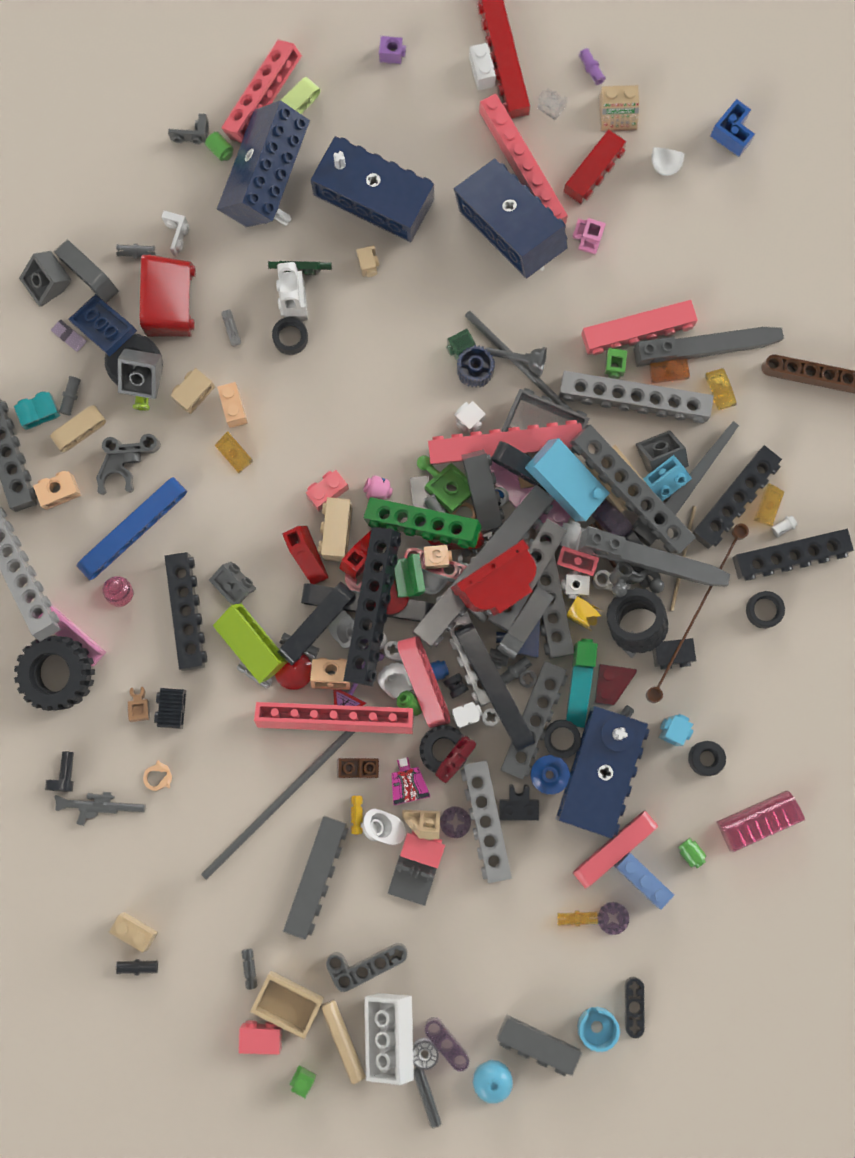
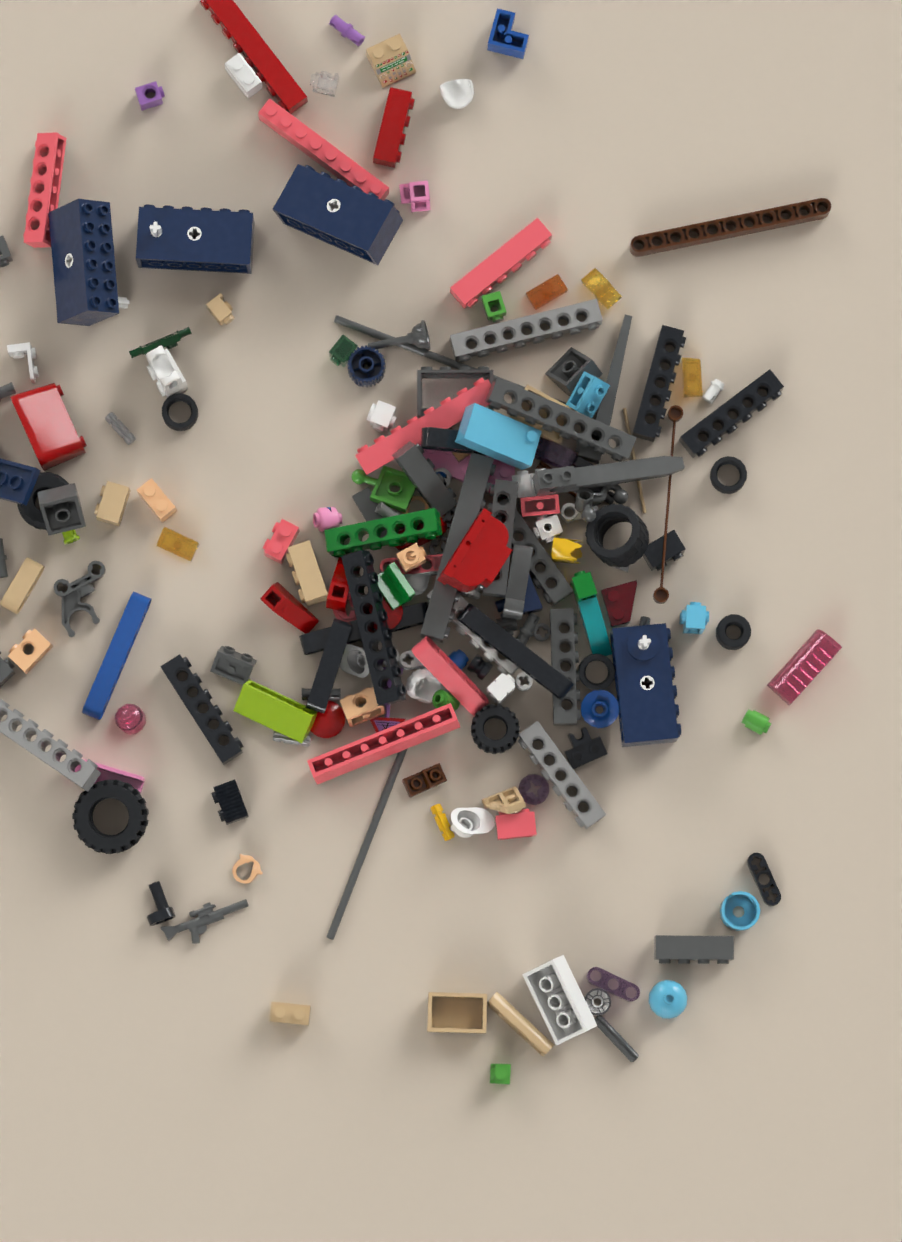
camera: 30 degrees left, 0 degrees up
black pin [116,959,158,976] -> none
medium nougat plate [128,687,149,722] -> none
bright green brick [205,132,234,161] -> none
coral brick [239,1020,282,1055] -> none
dark grey axle [242,949,257,989] -> none
yellowish green beam [281,77,321,114] -> none
dark grey brick [283,816,349,940] -> none
dark grey beam [326,943,407,992] -> none
dark grey hinge [387,856,437,906] -> none
torso [392,757,430,805] -> none
dark red hinge [435,735,476,783] -> none
clear yellow pin [557,911,598,927] -> none
coral beam [572,810,658,889] -> none
clear purple gear [597,902,629,935] -> none
medium blue brick [614,853,674,910] -> none
dark grey piece [633,327,784,367] -> none

